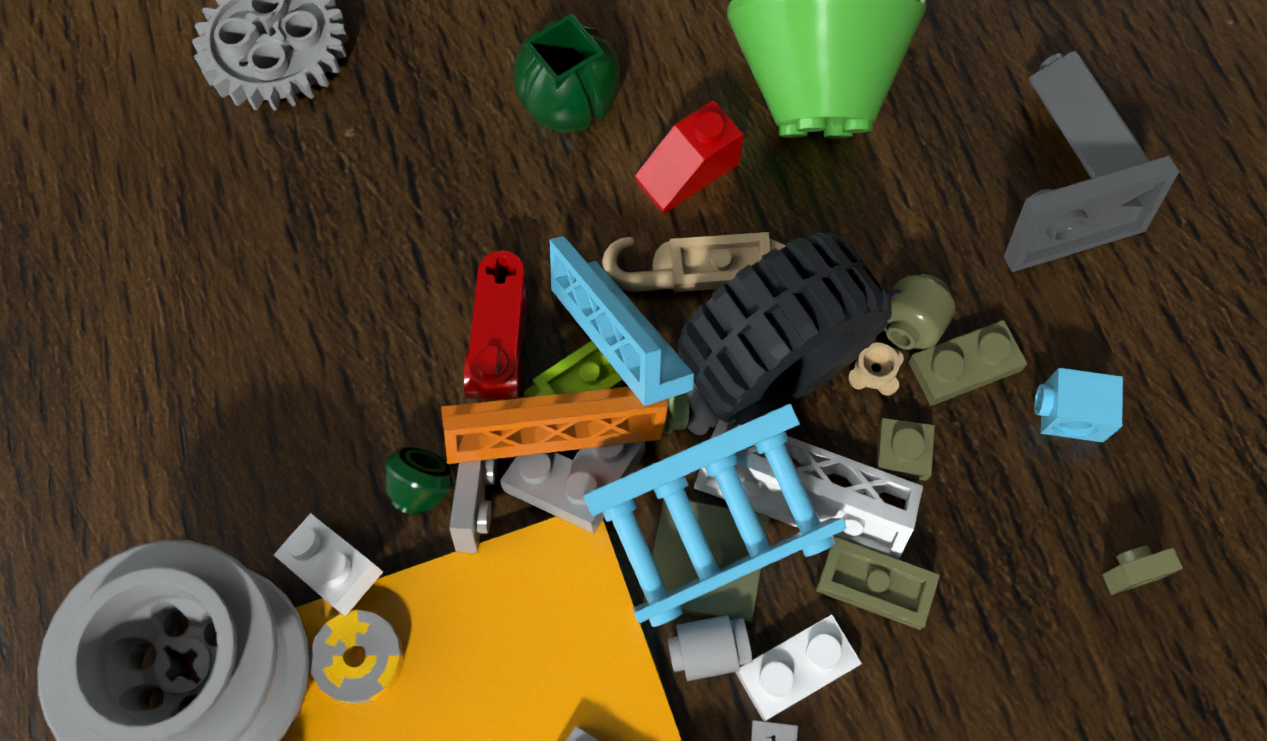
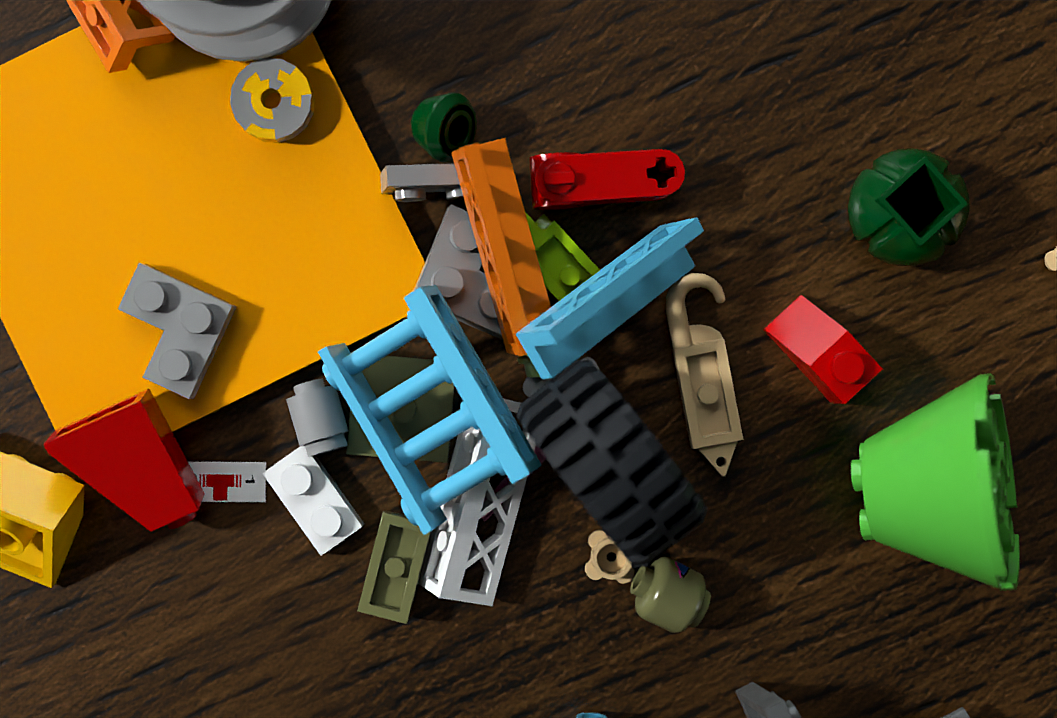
camera: 80 degrees right, 20 degrees up
white plate [274,513,383,616] -> none
olive plate [875,418,935,481] -> none
olive plate [908,320,1027,406] -> none

